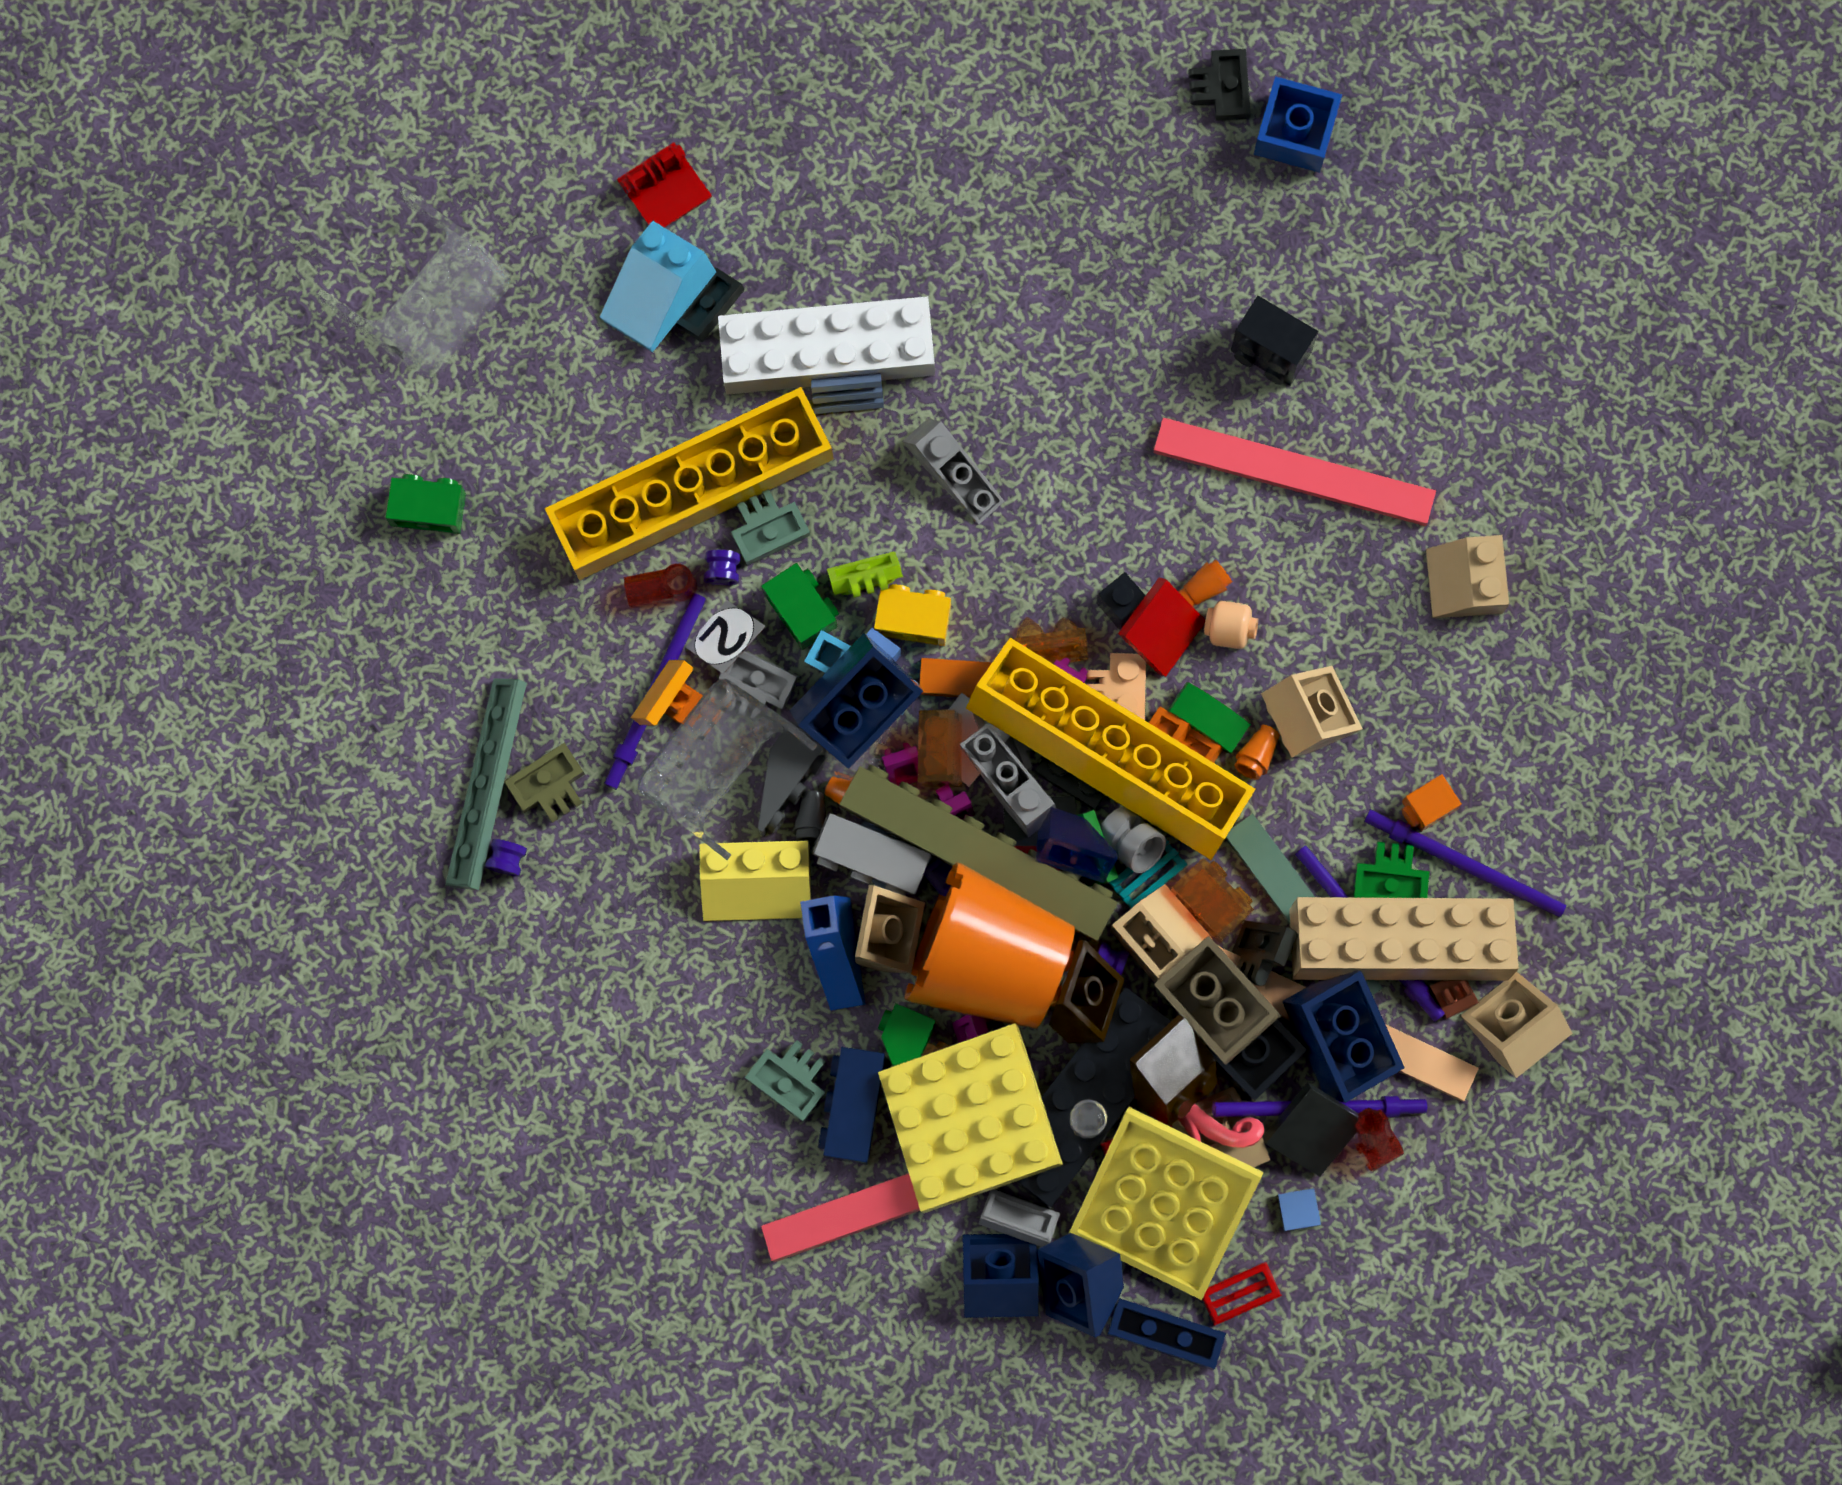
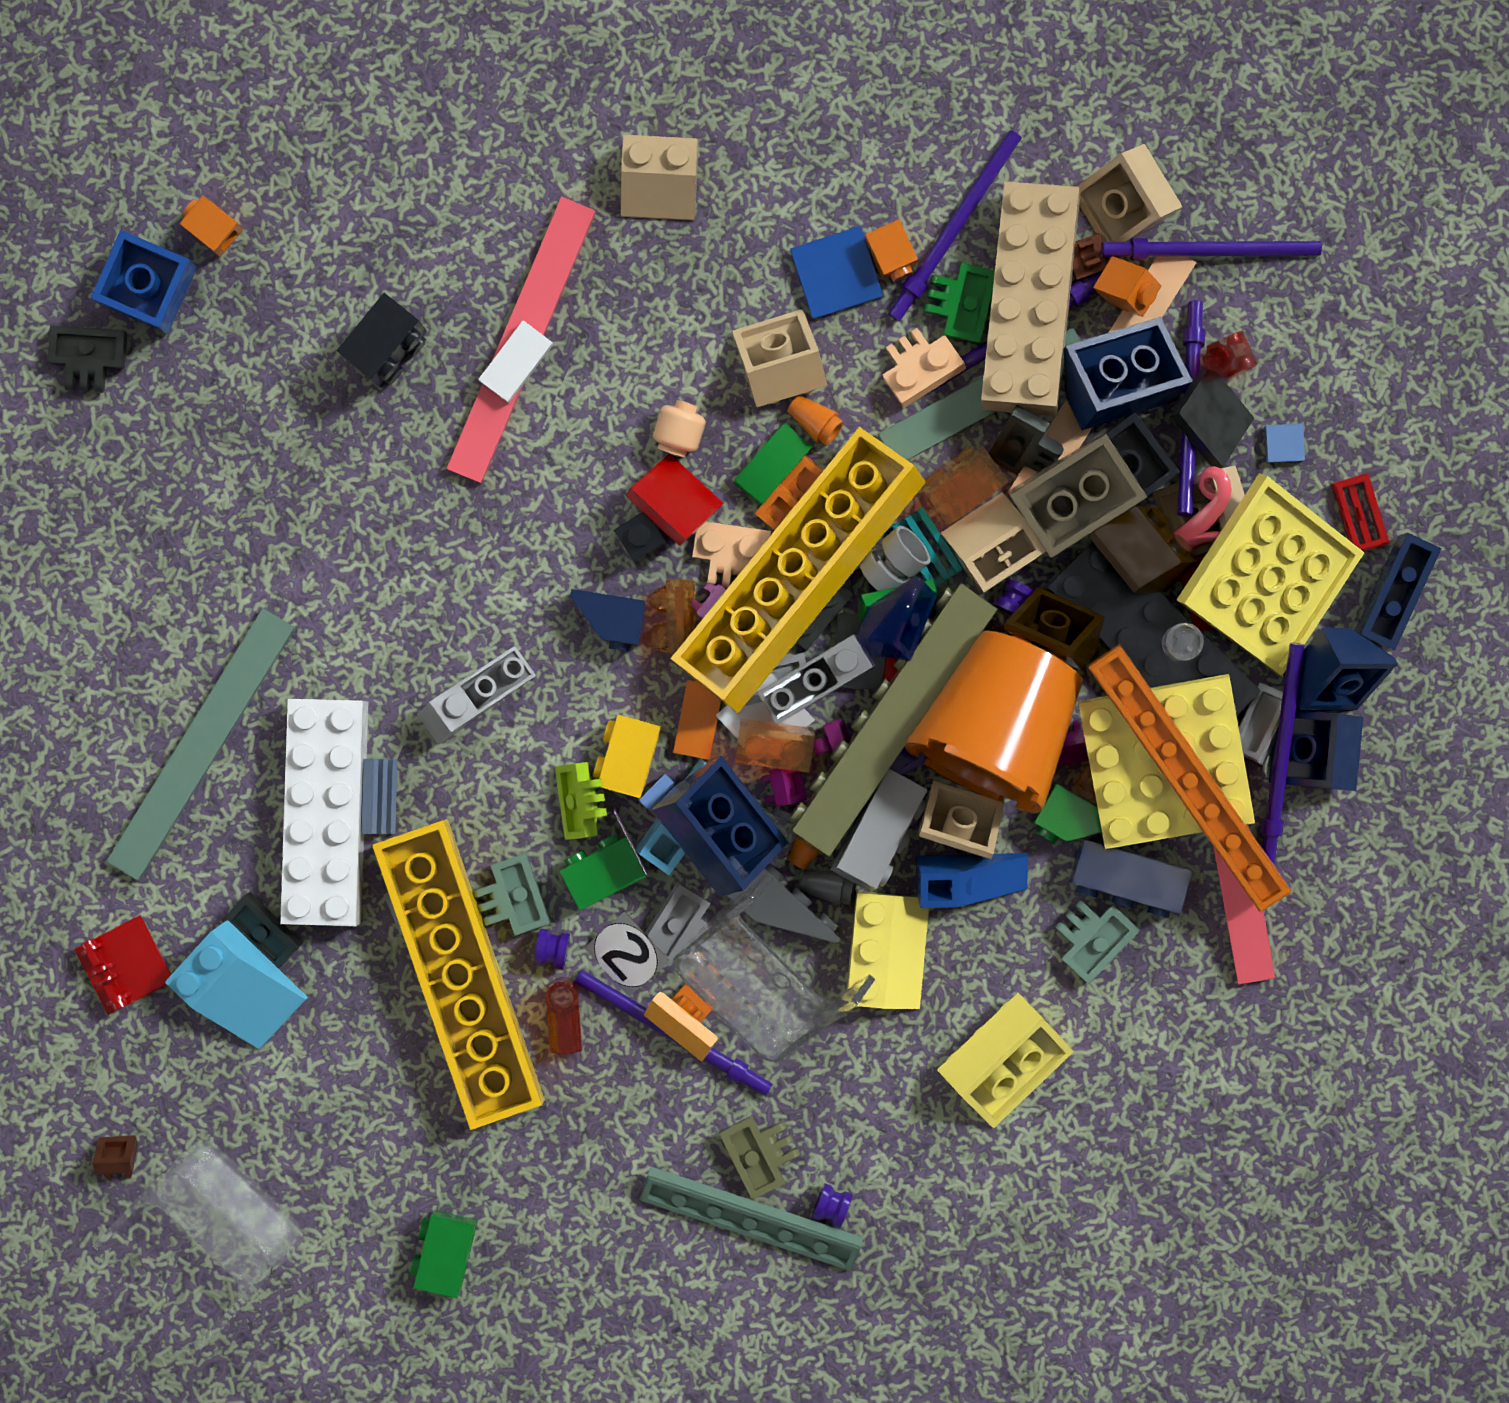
camera: 85 degrees left, 10 degrees up
orange cone [1178,559,1233,606] -> none
none -> copper tile [92,1135,138,1180]
none -> sand green tile [107,608,296,881]
none -> orange brick [180,195,243,257]
none -> white tile [478,320,554,403]
none -> dark blue slope [570,589,647,652]
none -> sticker [614,810,648,875]
none -> blue tile [790,226,883,320]
none -> light nougat hinge [883,327,966,408]
none -> light yellow slope [937,993,1074,1128]
none -> orange tile [1088,644,1292,913]
none -> orange brick [1093,256,1162,317]
none -> dark purple bar [1101,238,1322,261]
none -> dark purple bar [1260,642,1305,864]

